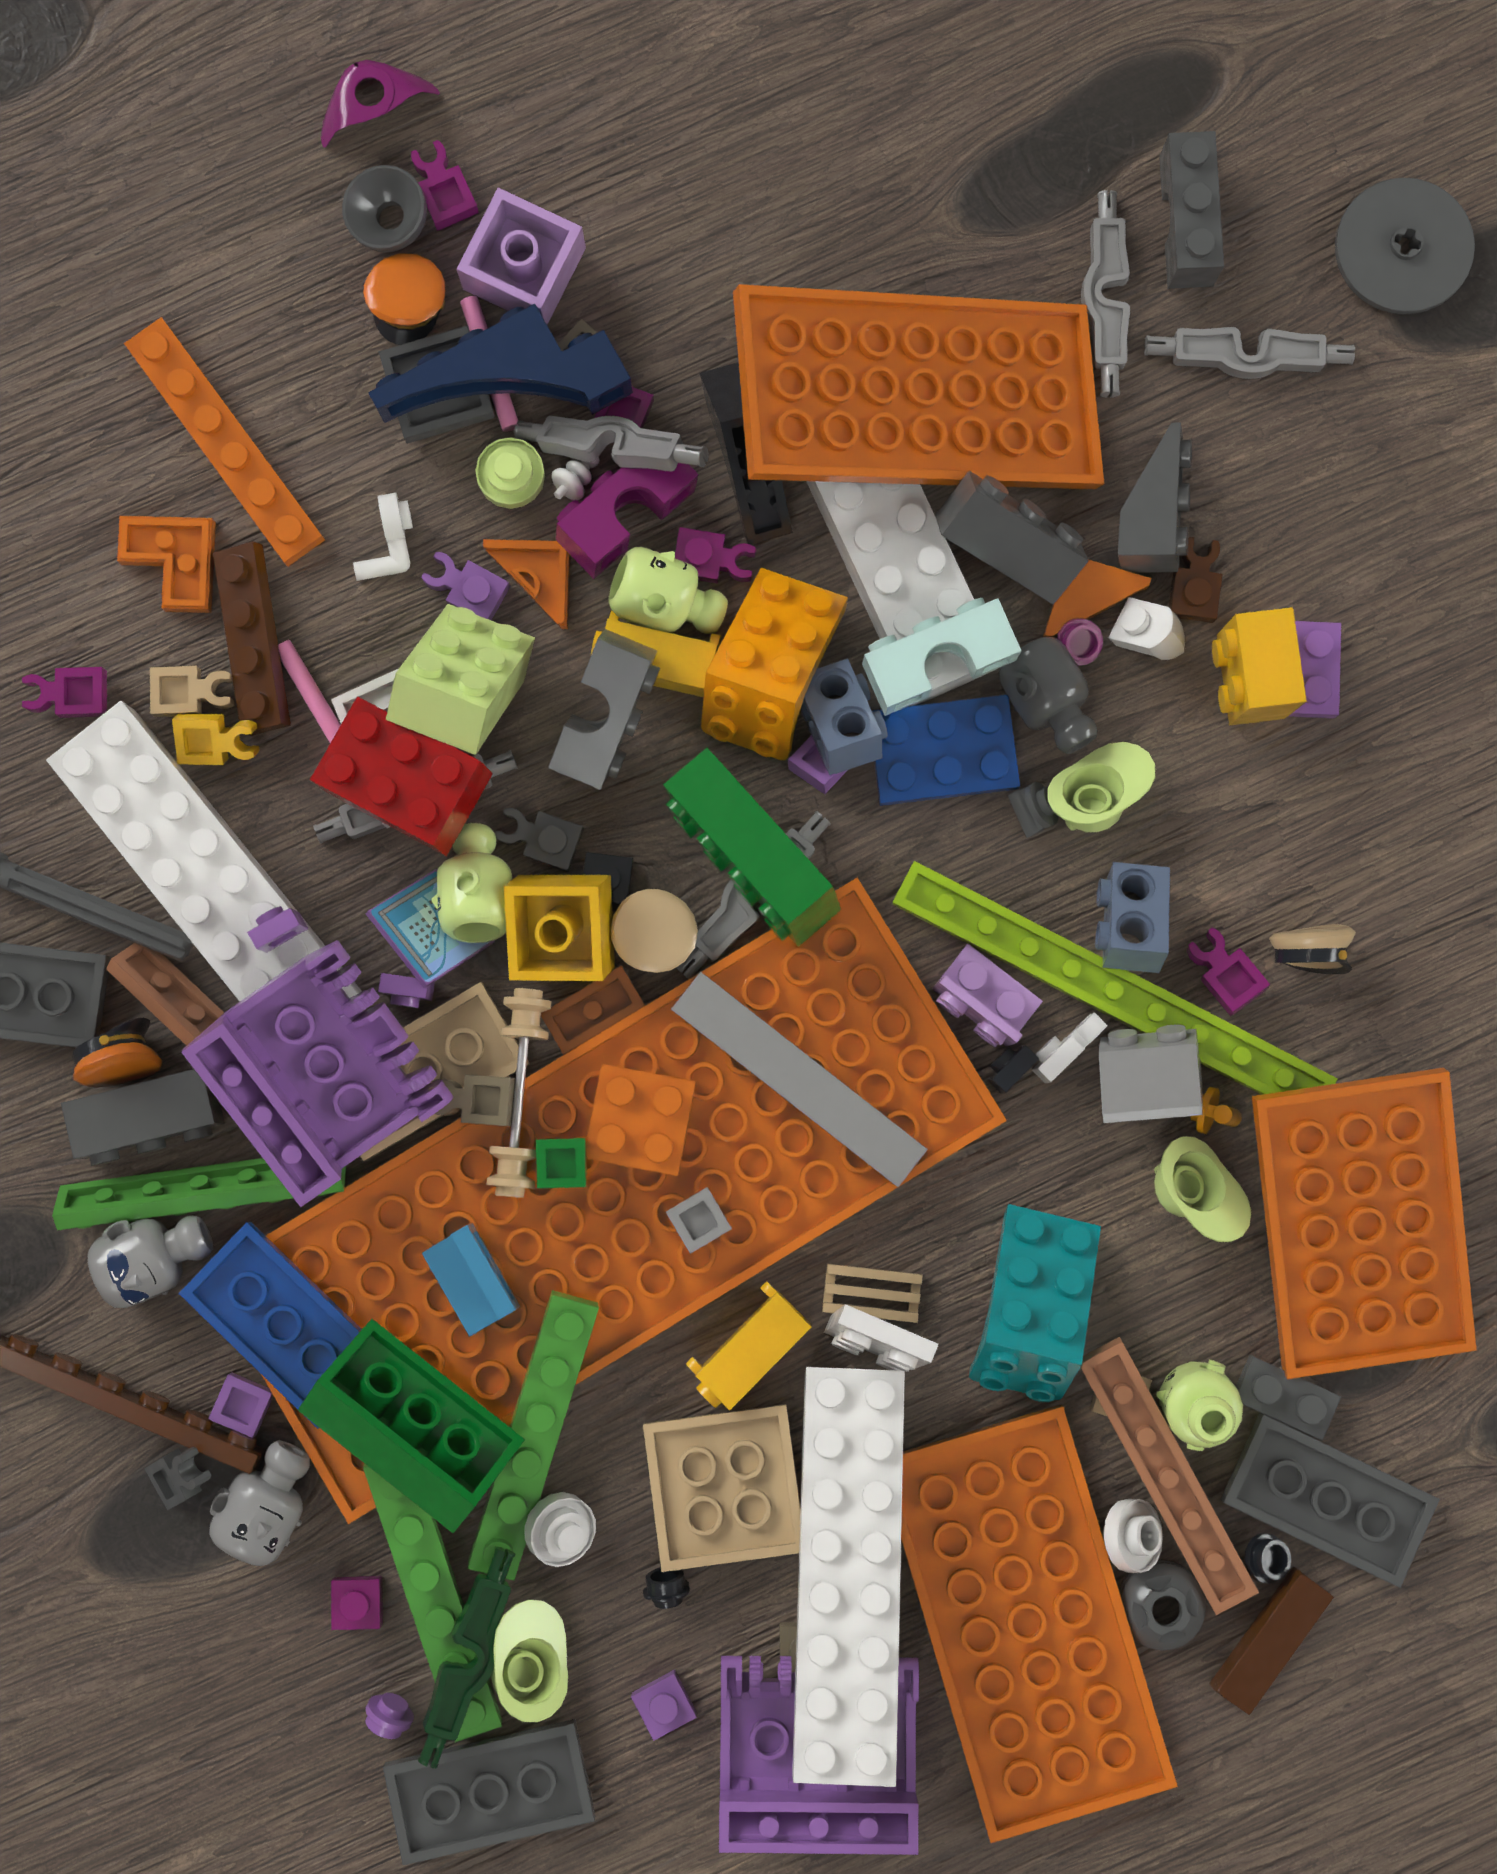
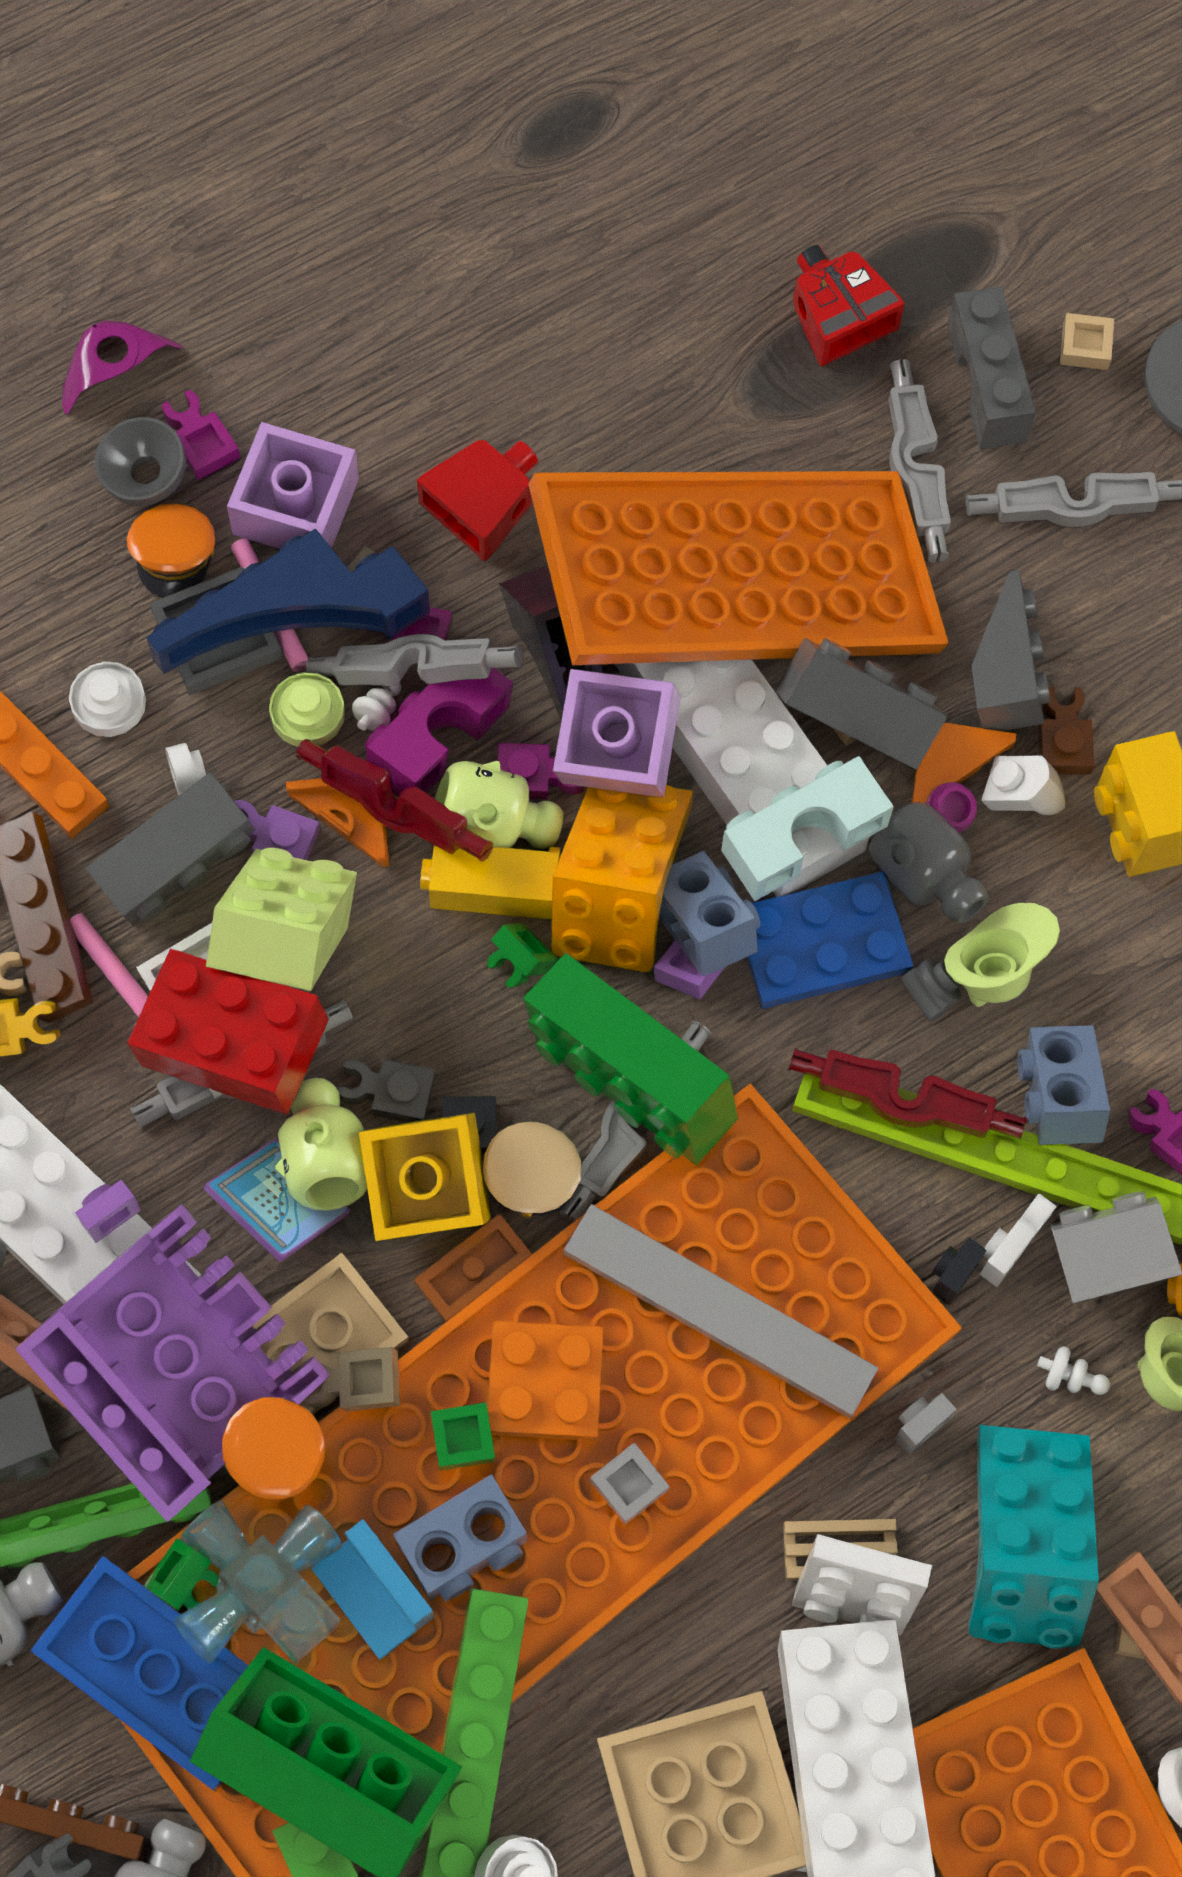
camera: 10 degrees left, 15 degrees down
medium lavender plate [208,1372,273,1438] -> none
medium lavender plate [378,973,435,1008] -> none
tan axle [486,988,552,1198] -> none
dark grey arch [548,629,660,790] -> none
yellow brick [686,1281,812,1411] -> none
lavender bracket [932,944,1043,1047] -> none
none -> white plate [69,662,146,737]
none -> dark grey brick [86,771,256,925]
none -> green tile [144,1538,222,1613]
none -> clear light blue brick [174,1500,342,1664]
none -> orange piece [222,1397,325,1500]
none -> dark red piece [296,739,493,862]
none -> sand blue brick [393,1474,527,1602]
none -> red torso [417,440,538,562]
none -> green tile [487,923,559,988]
none -> lavender brick [553,669,681,798]
none -> dark red piece [788,1048,1027,1140]
none -> red torso [793,245,905,367]
none -> light grey plate [895,1393,957,1455]
none -> white hair [1037,1346,1110,1395]
none -> tan plate [1060,313,1114,370]

